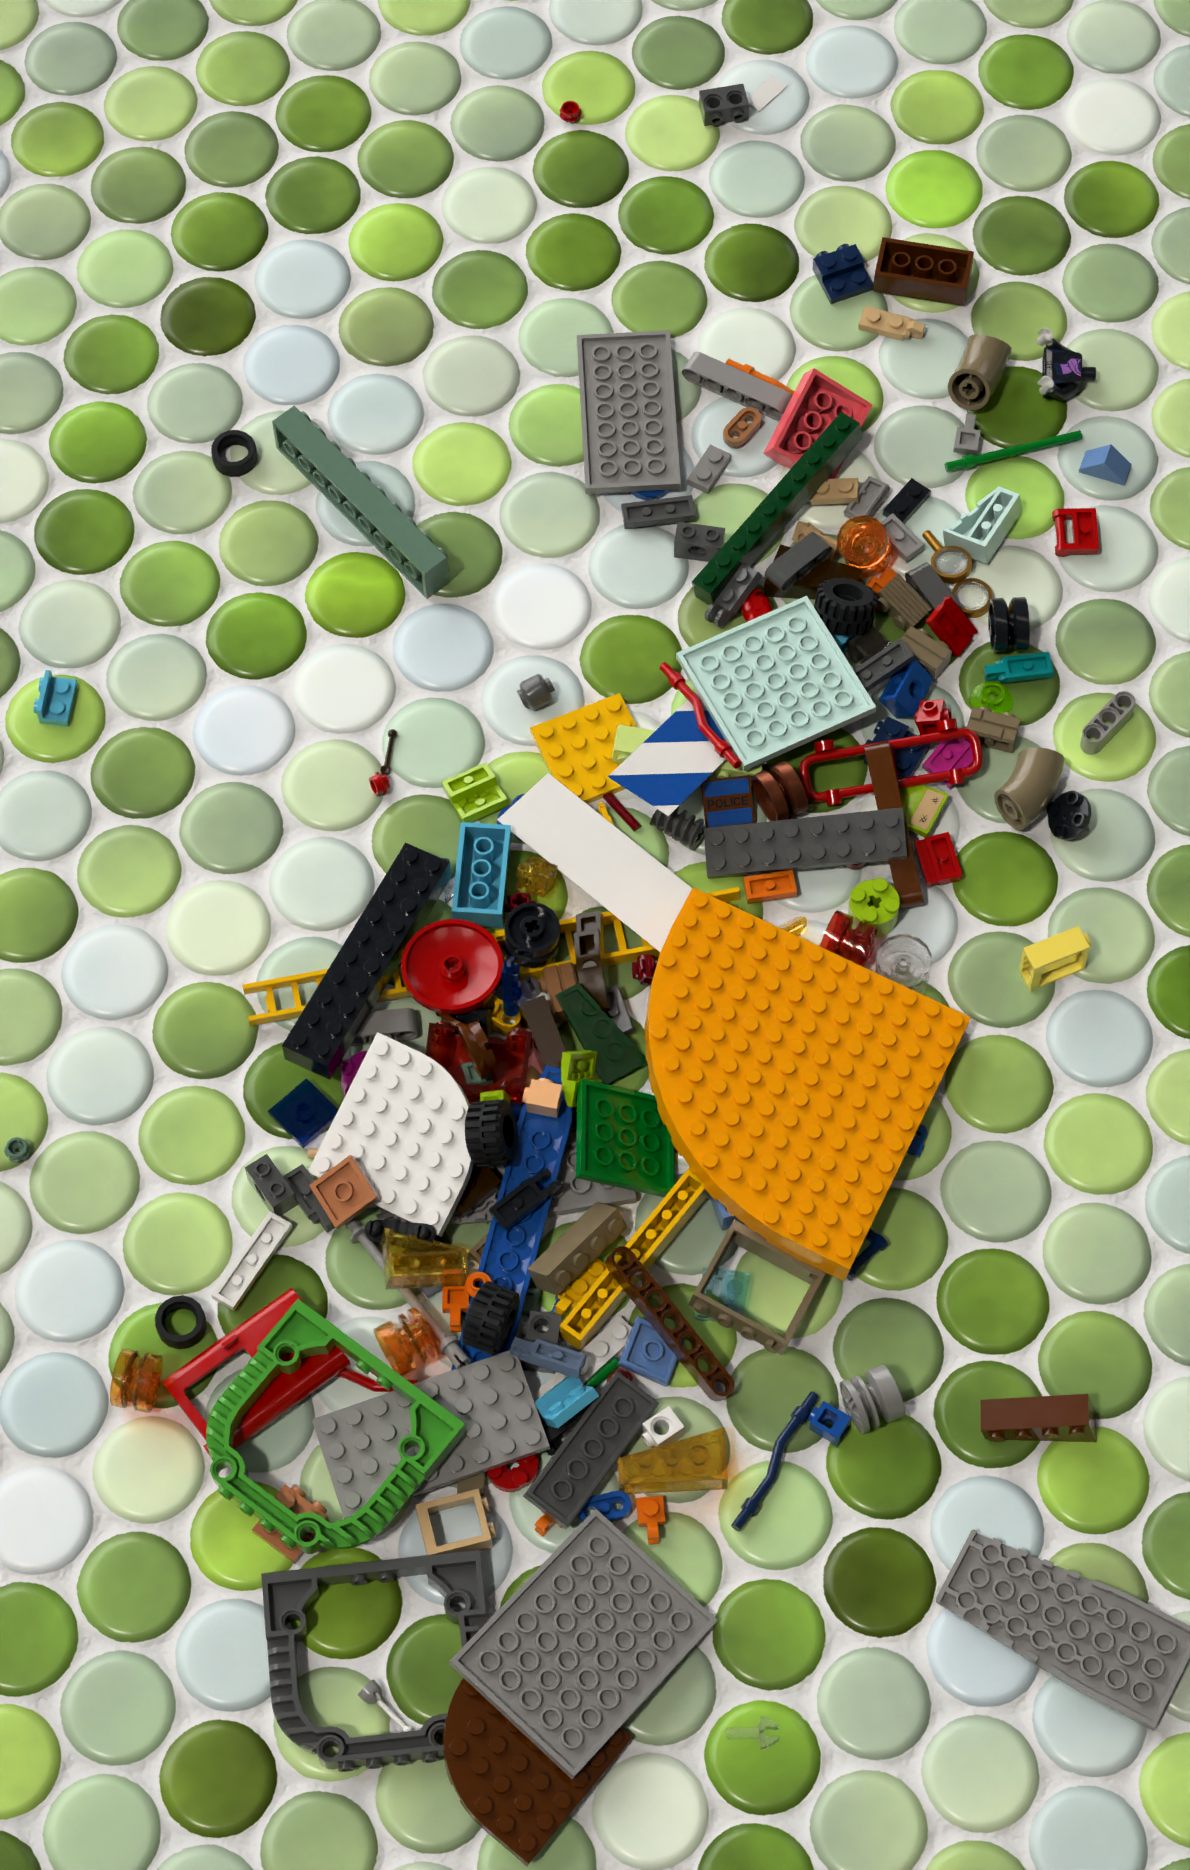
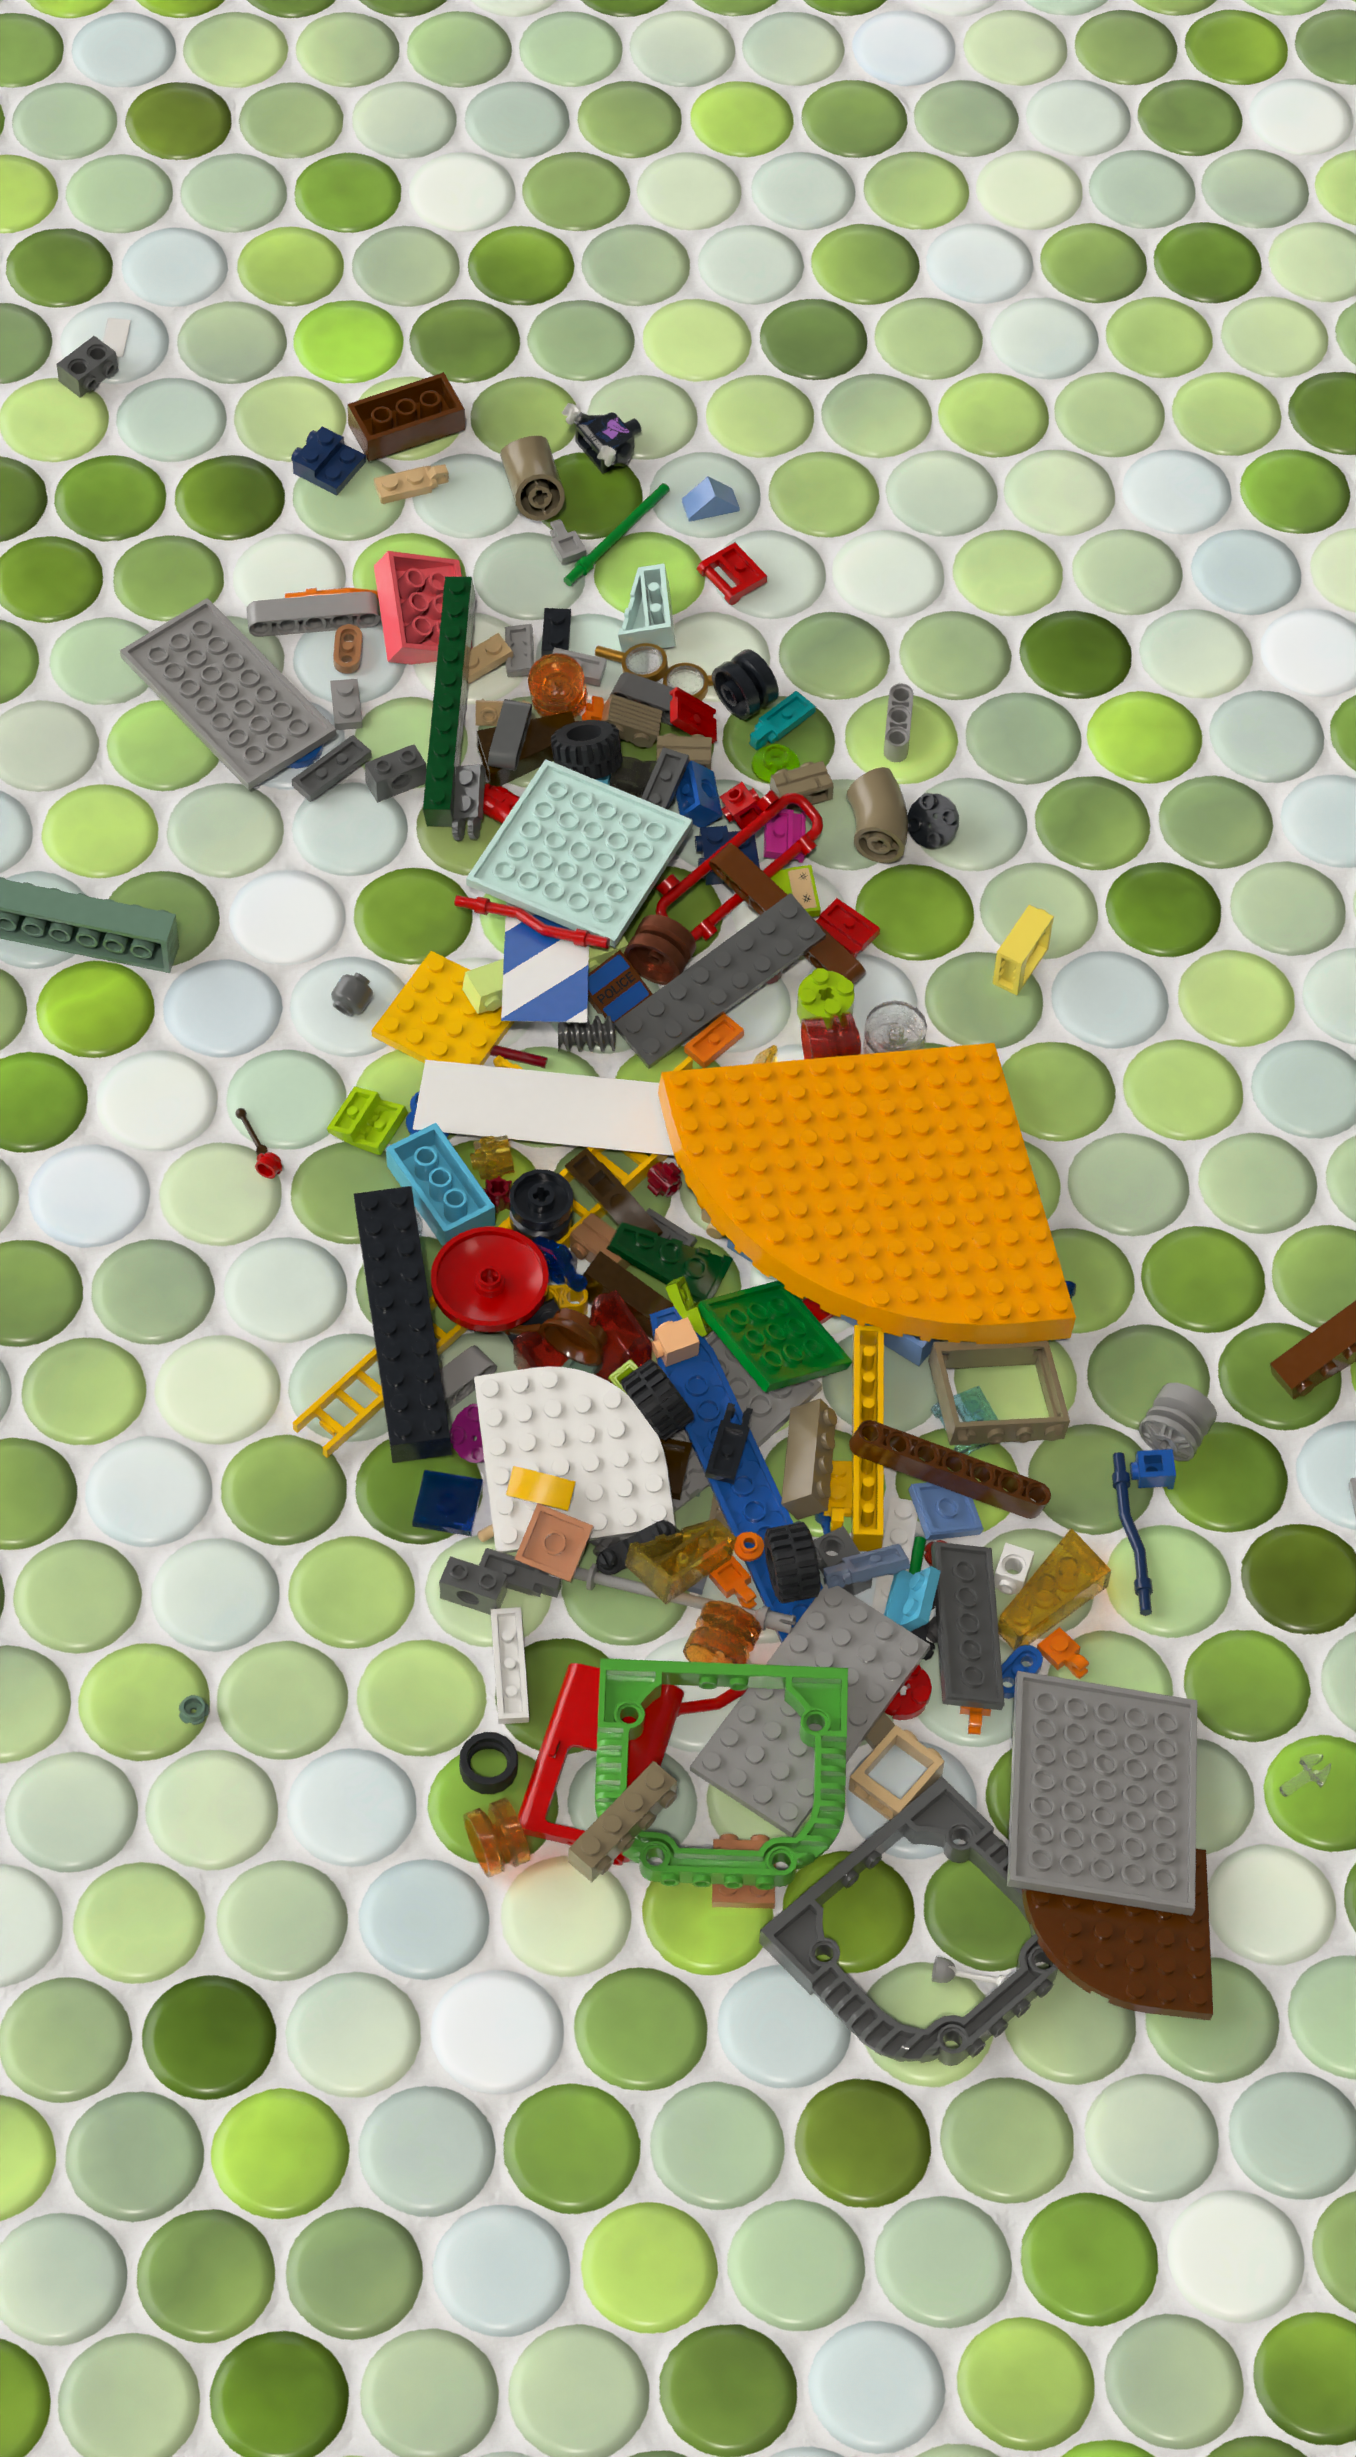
camera: 40 degrees left, 5 degrees down
none -> yellow slope [506,1466,575,1511]
none -> dark tan brick [568,1761,677,1882]

